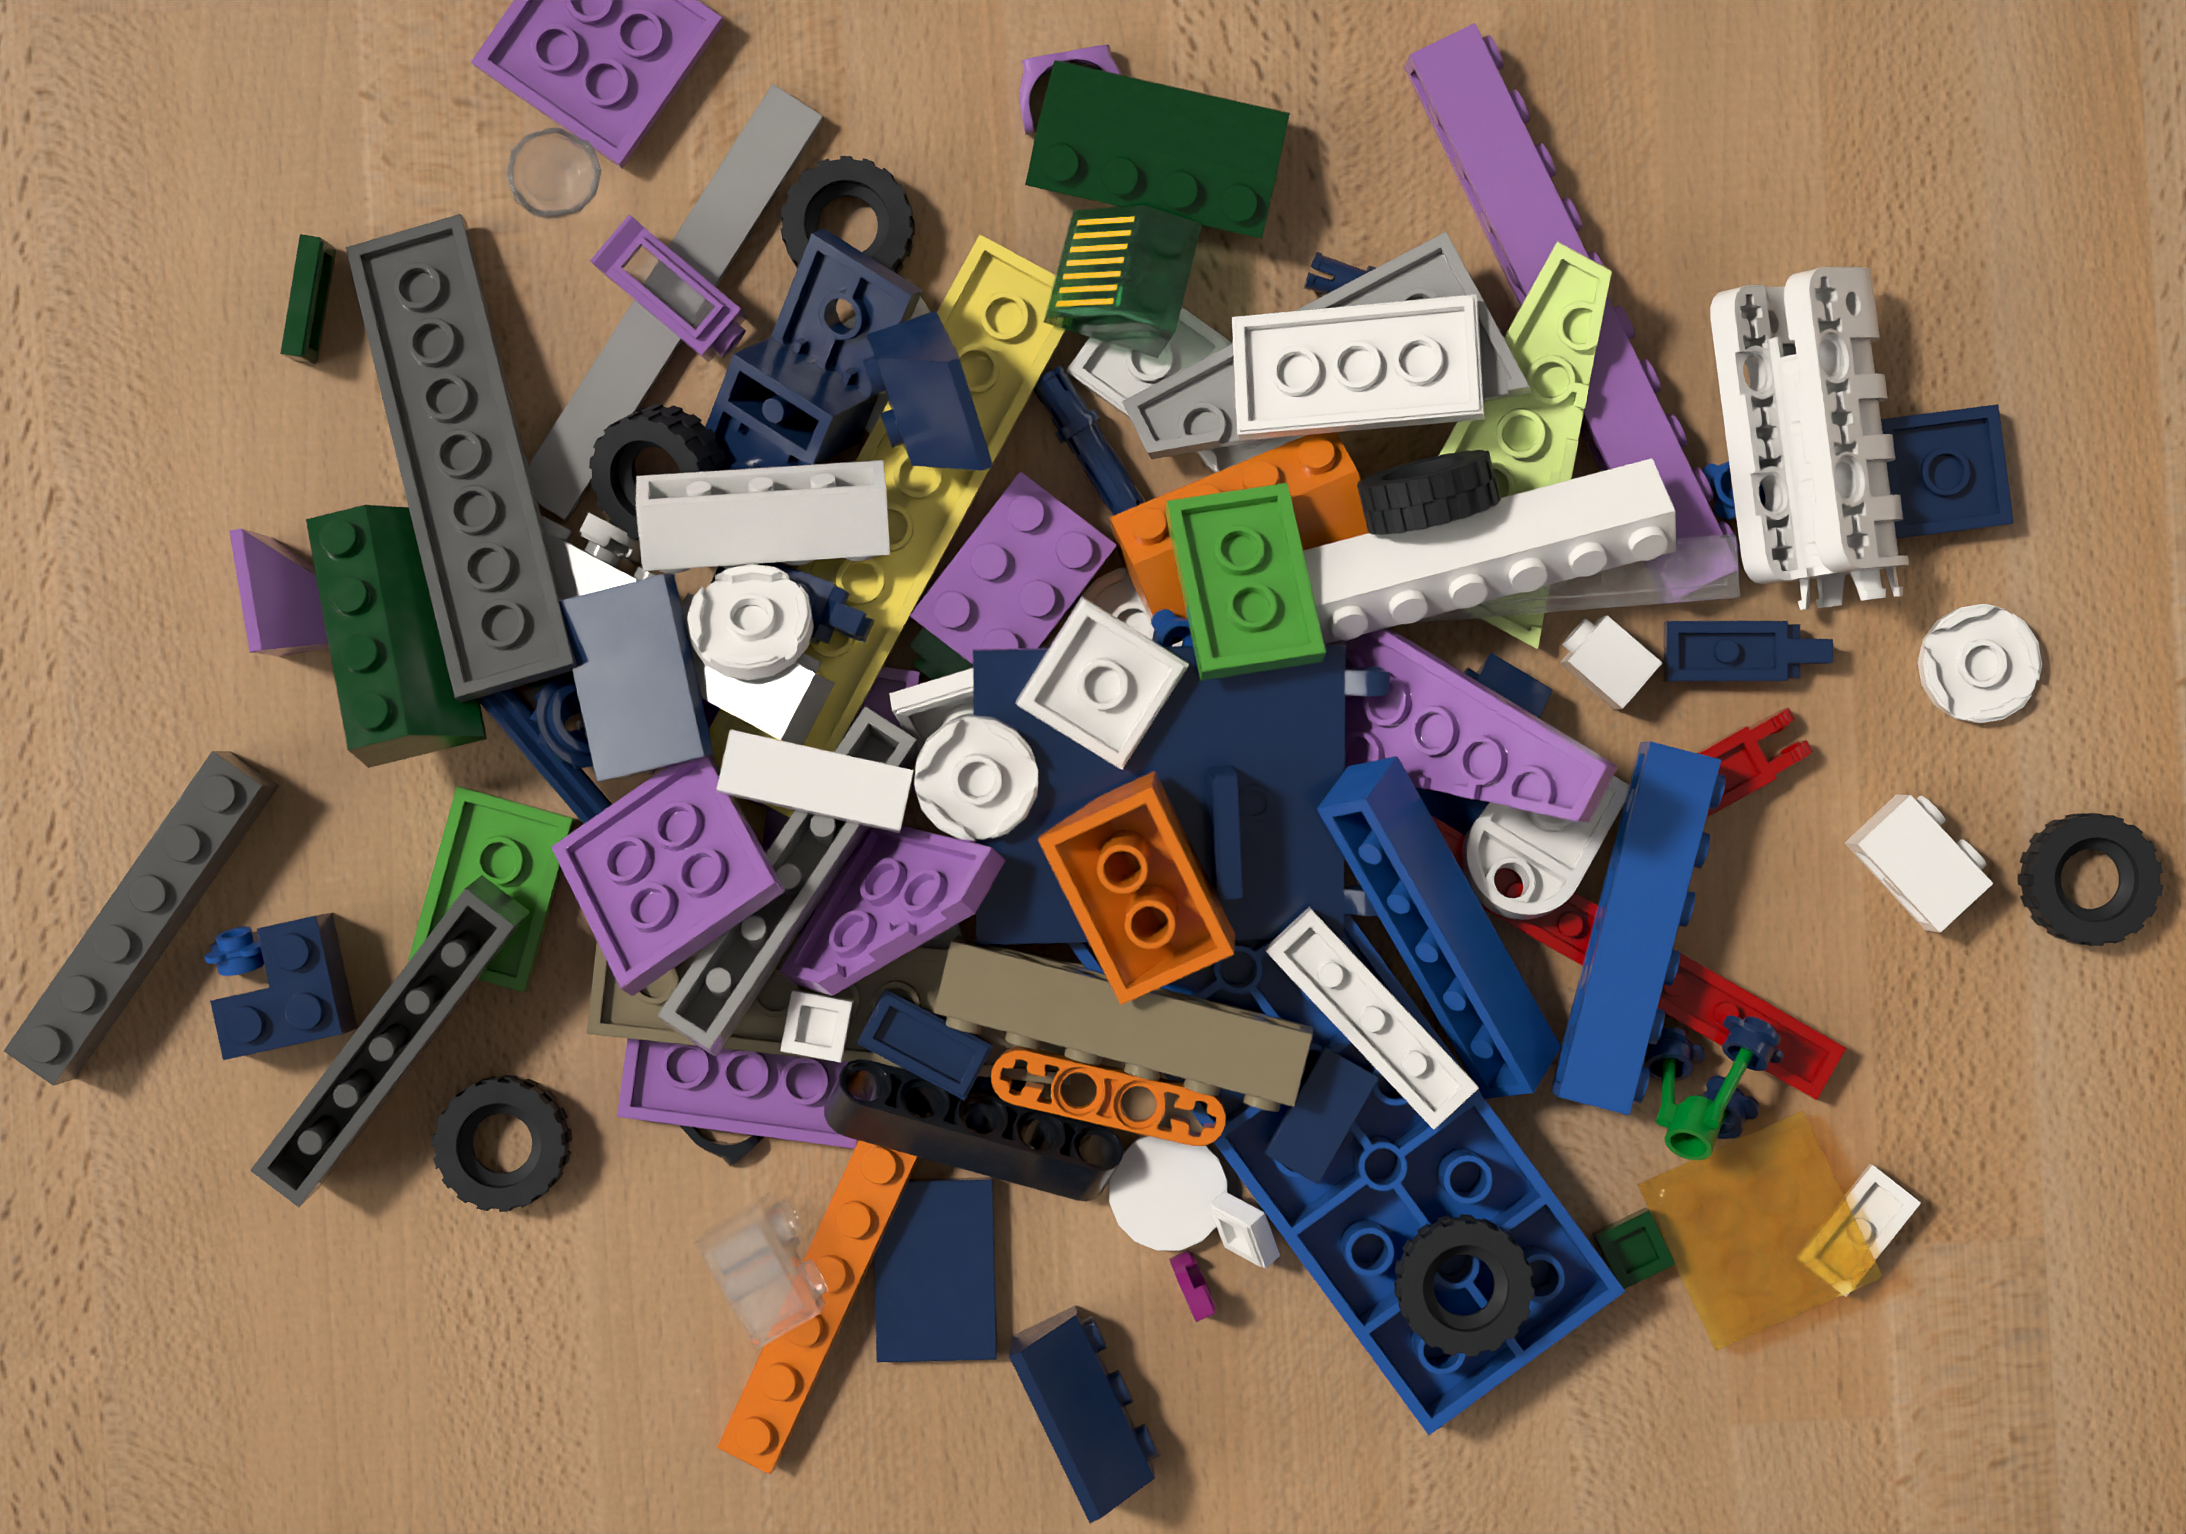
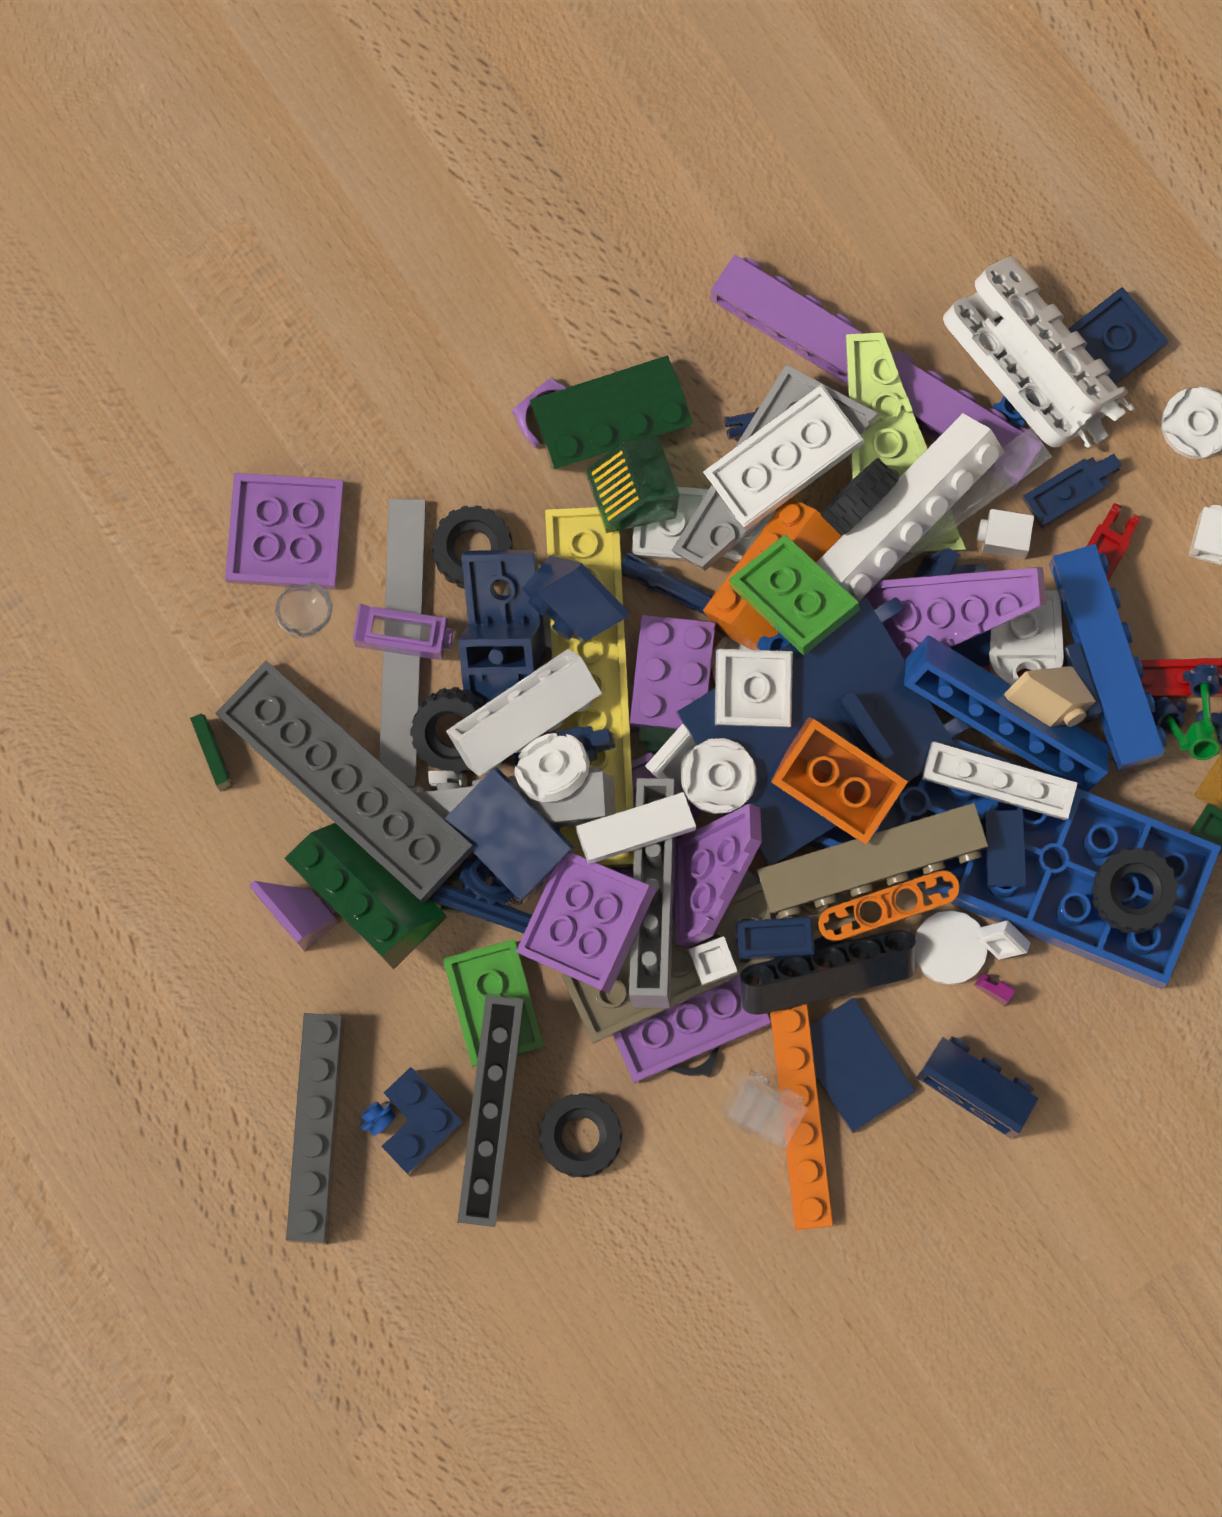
camera: 35 degrees left, 10 degrees down
none -> dark blue tile [914,548,960,577]
none -> tan slope [1004,666,1096,727]
none -> dark blue tile [1063,643,1103,723]

